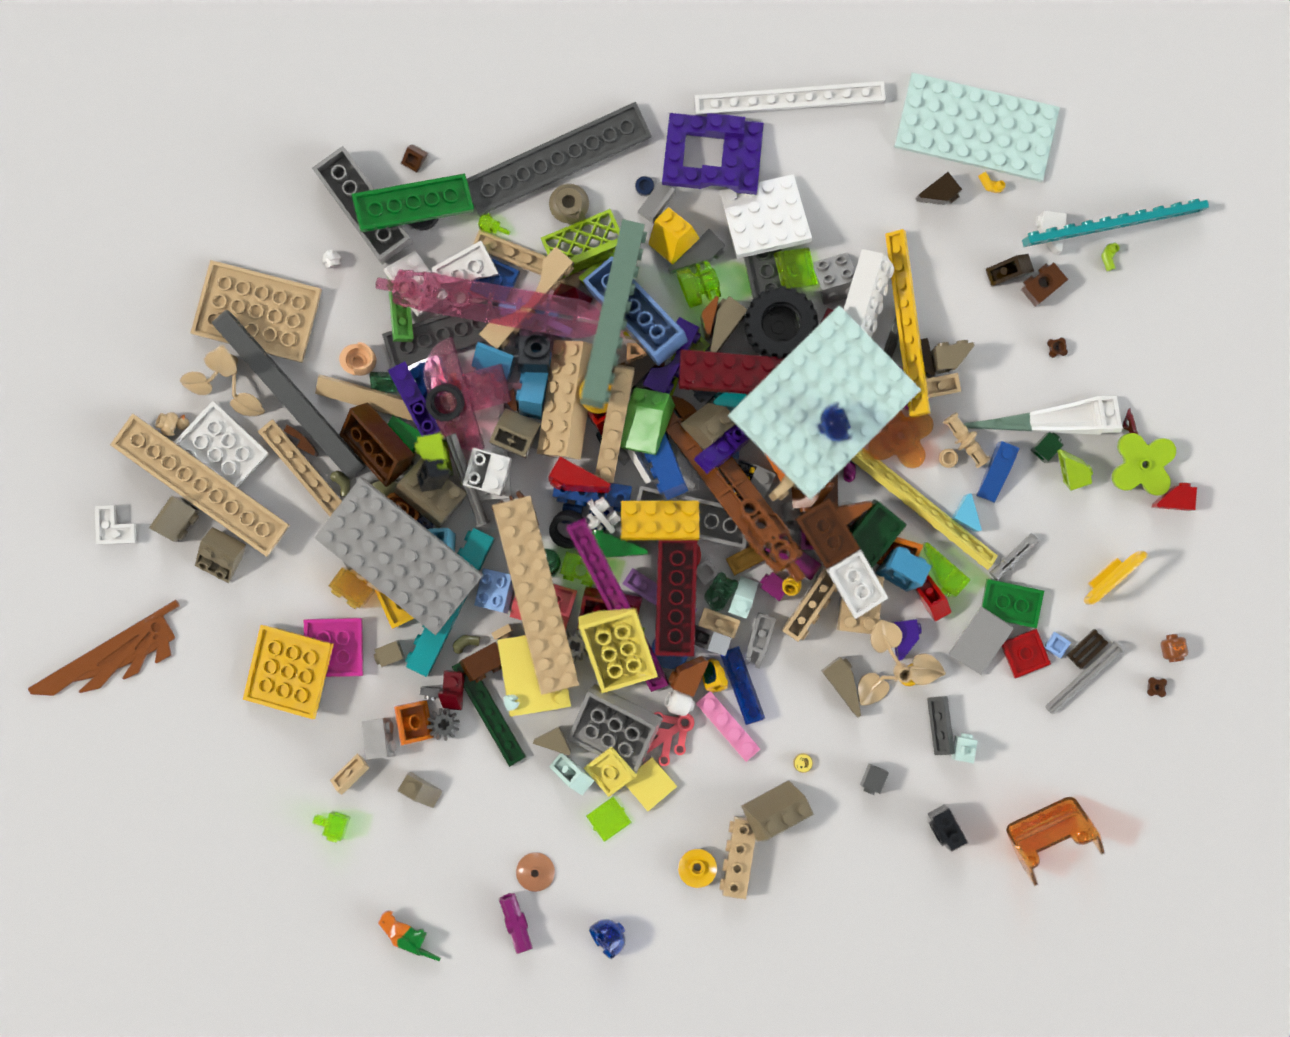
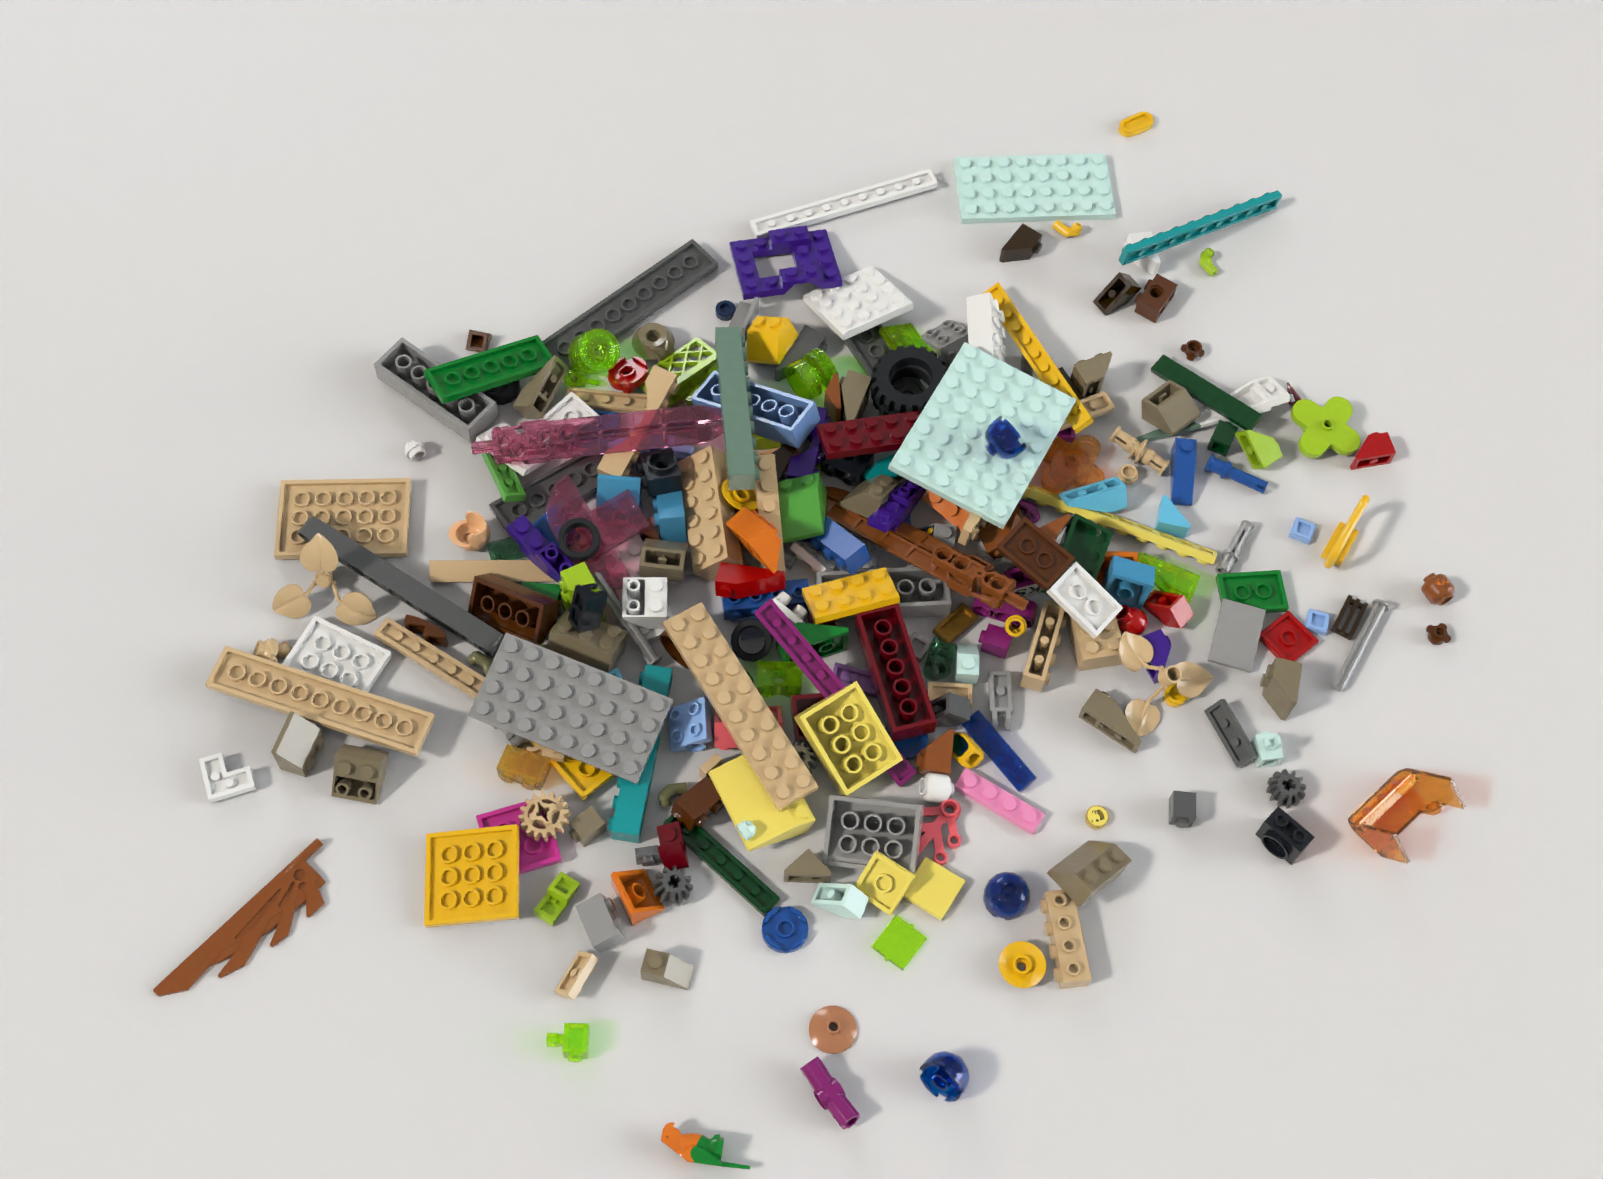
camera: 20 degrees left, 25 degrees down
none -> dark tan slope [513,356,569,419]
none -> tan gear [519,791,571,842]
none -> lime slope [533,872,580,927]
none -> clear neon green wheel [568,329,620,375]
none -> red plate [607,356,649,394]
none -> orange slope [725,506,781,574]
none -> blue tile [761,906,809,954]
none -> clear blue cylinder [983,871,1030,920]
none -> medium azure slope [1059,476,1127,513]
none -> red piece [1116,605,1148,635]
none -> yellow tile [1118,112,1154,137]
none -> dark tan slope [1142,380,1201,436]
none -> dark green tile [1151,354,1262,430]
none -> blue pin [1204,454,1268,494]
none -> dark tan slope [1260,657,1302,721]
none -> dark grey gear [1266,769,1306,809]
none -> light blue tile [1288,517,1317,545]

